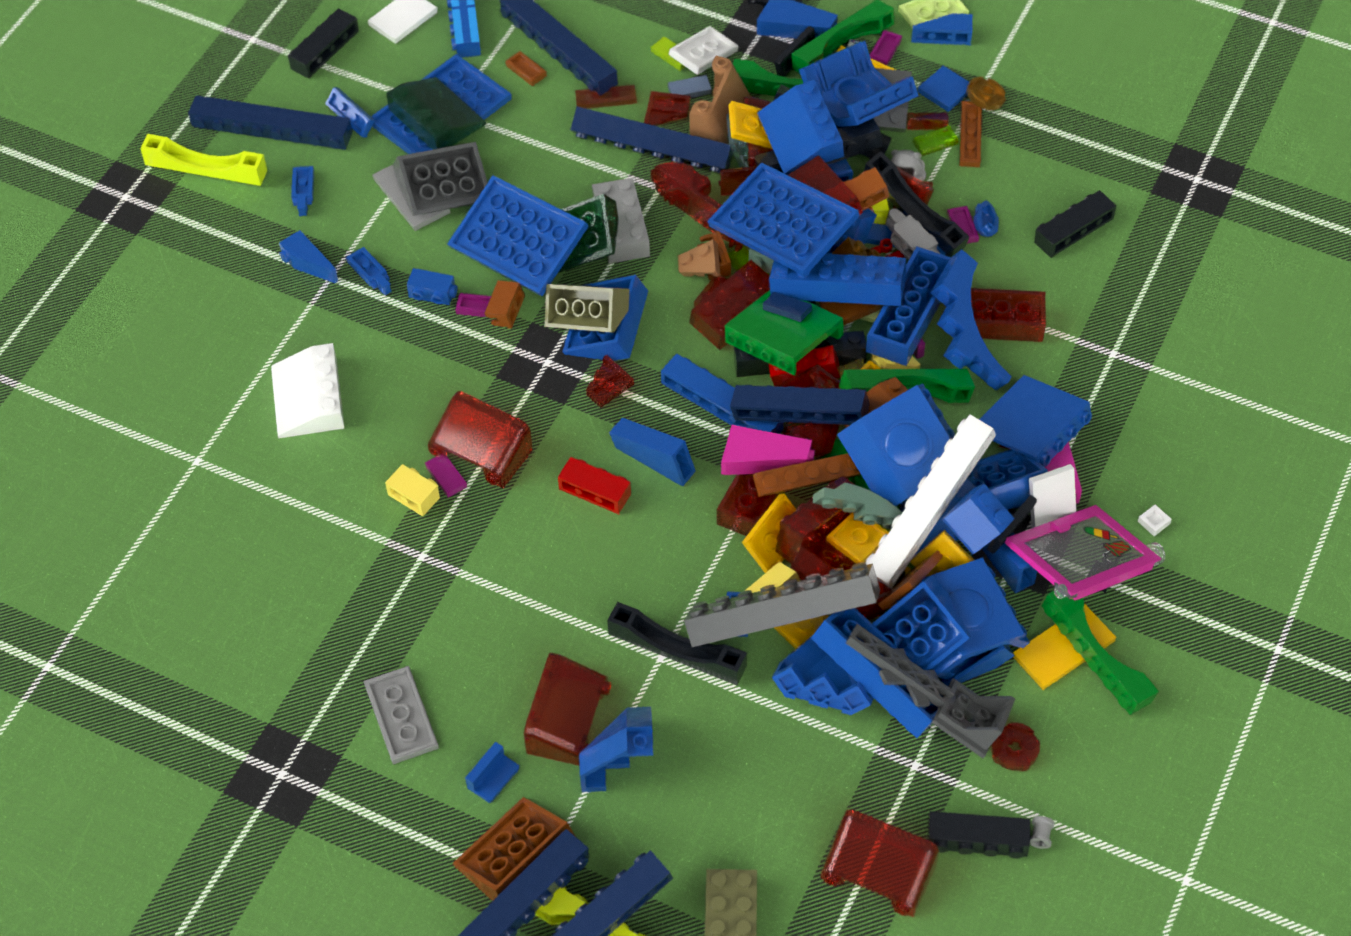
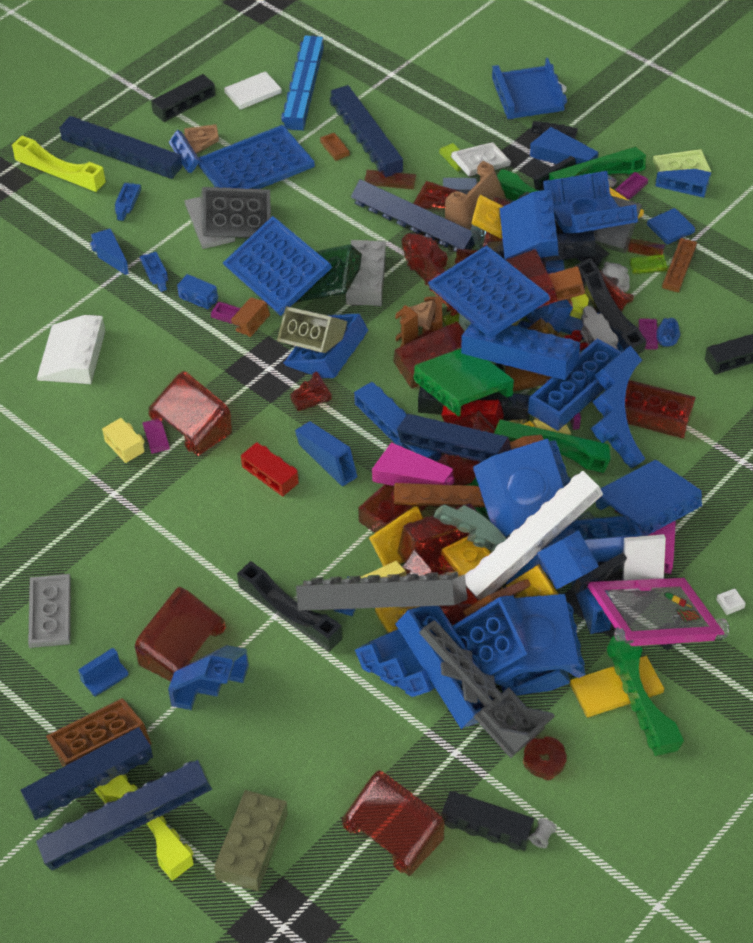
camera: 15 degrees right, 5 degrees down
clear green slope [386,77,486,150] -> none
dark blue tile [763,292,812,322] -> none
pearl gold tile [966,77,1006,110] -> none
none -> medium nougat wing [184,124,219,154]
none -> dark orange hinge [395,305,418,349]

